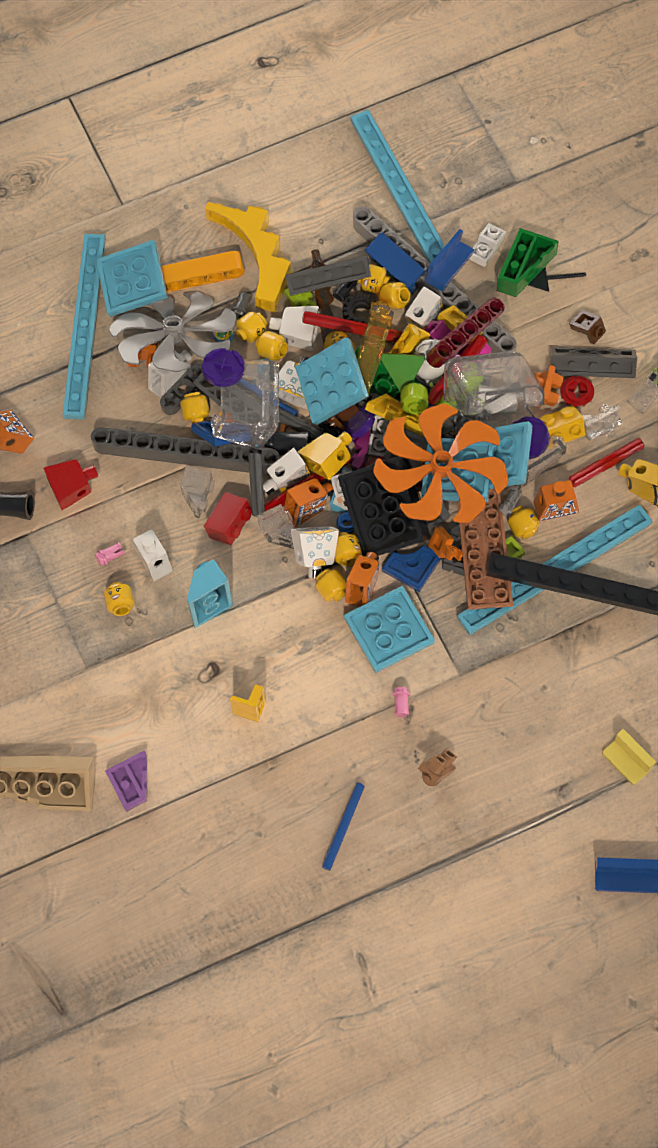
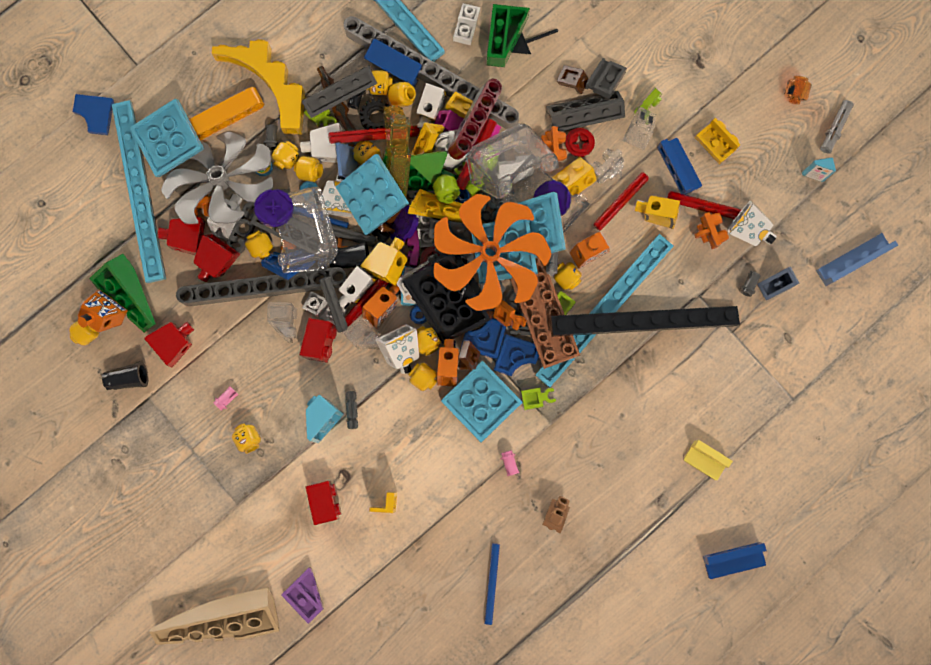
camera: 20 degrees left, 15 degrees up
white torso [133,529,173,582] -> none
blue panel [425,229,474,292] -> none
none -> blue tile [73,94,114,136]
none -> green wedge [89,254,156,333]
none -> red torso [158,217,205,255]
none -> red torso [193,234,241,282]
none -> white slope [302,292,347,325]
none -> red brick [305,481,342,525]
none -> medium blue piece [336,142,358,178]
none -> dark grey axle [346,391,358,429]
none -> reddish brown bracket [458,341,480,370]
none -> blue tile [494,334,538,377]
none -> lime plate [521,388,556,410]
none -> dark grey plate [585,58,627,99]

